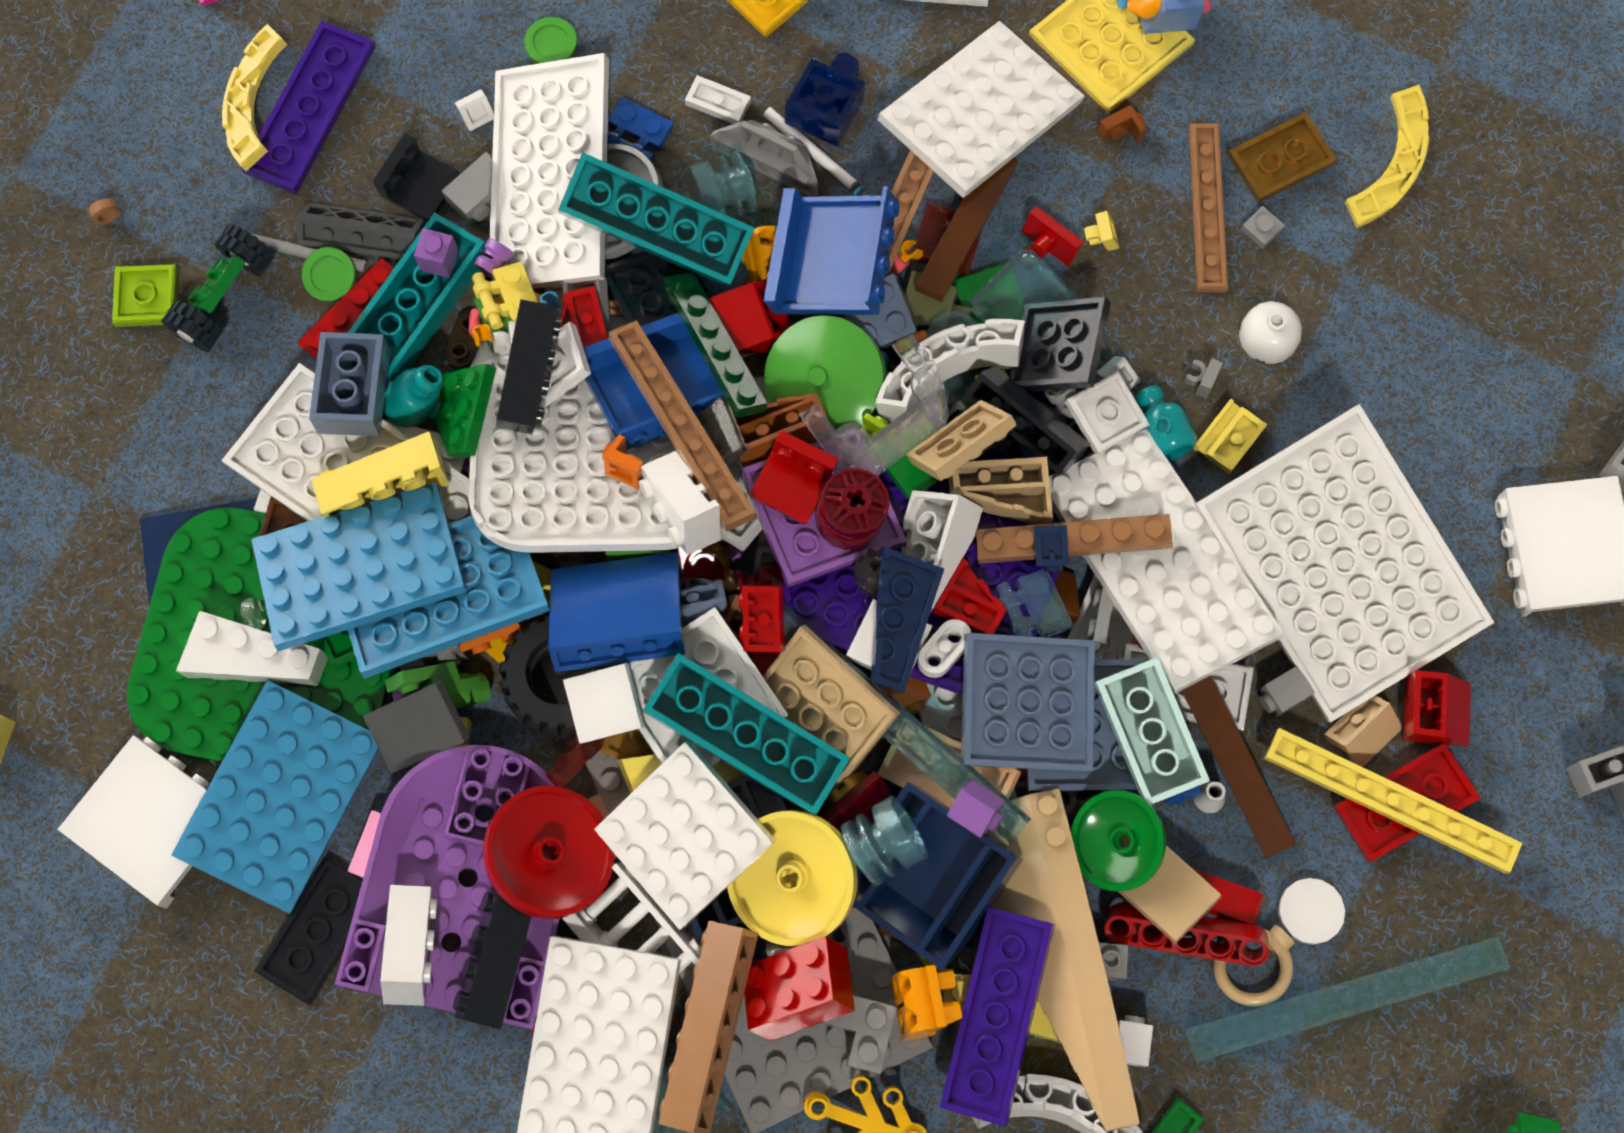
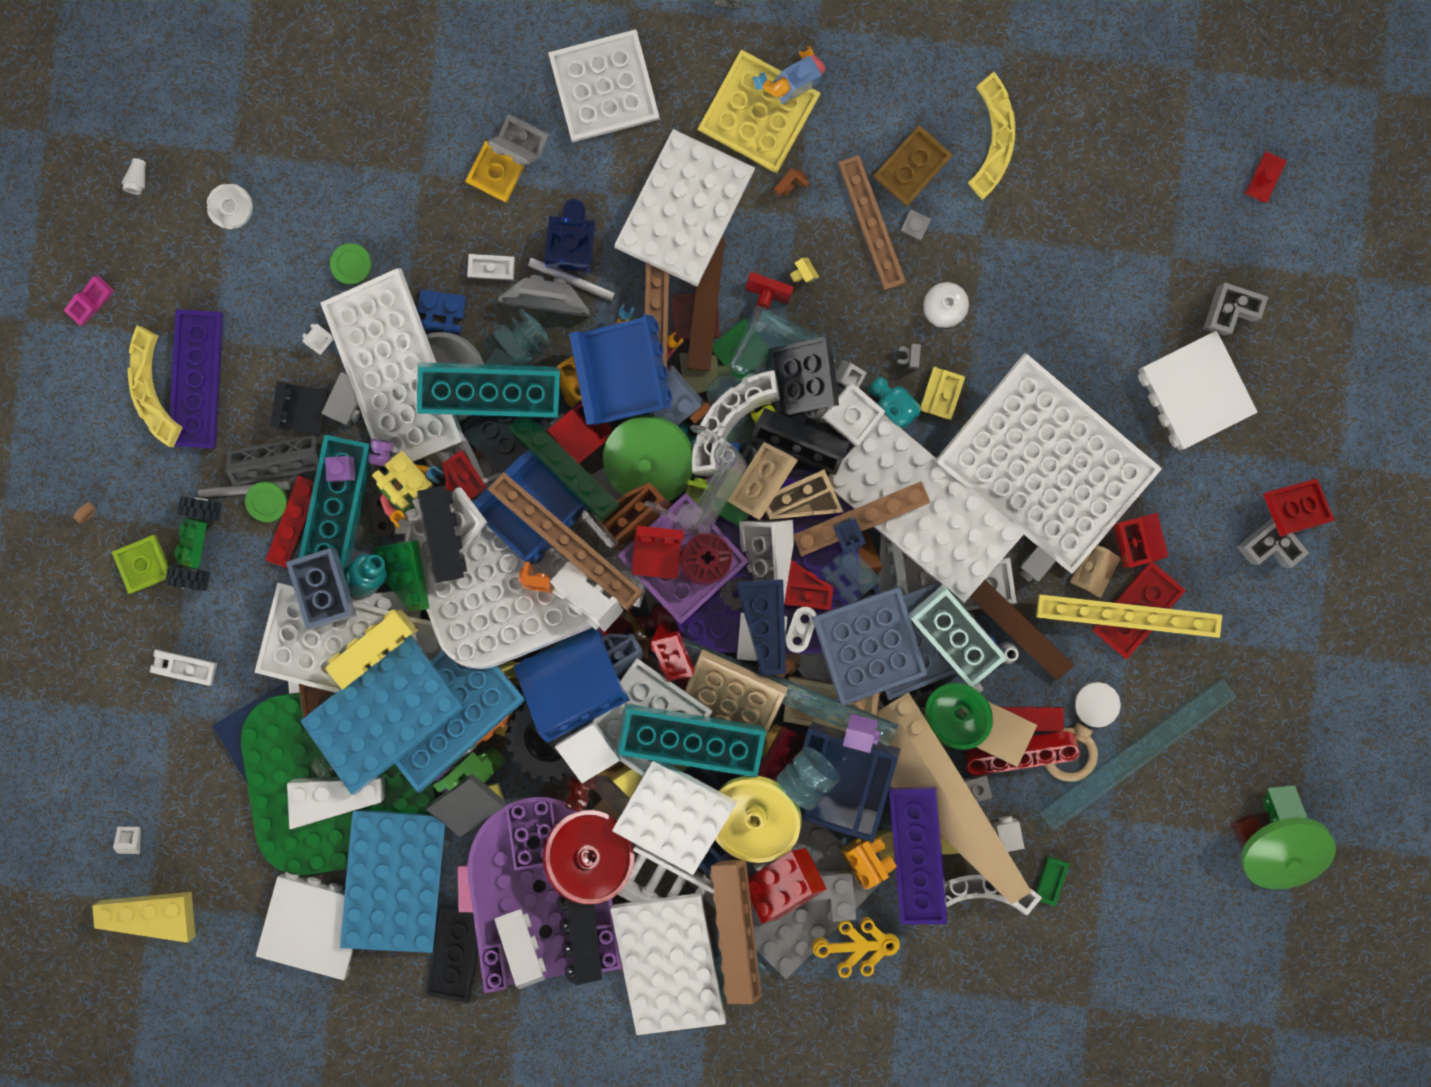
camera: 20 degrees left, 15 degrees up
none -> white plate [149,649,217,686]

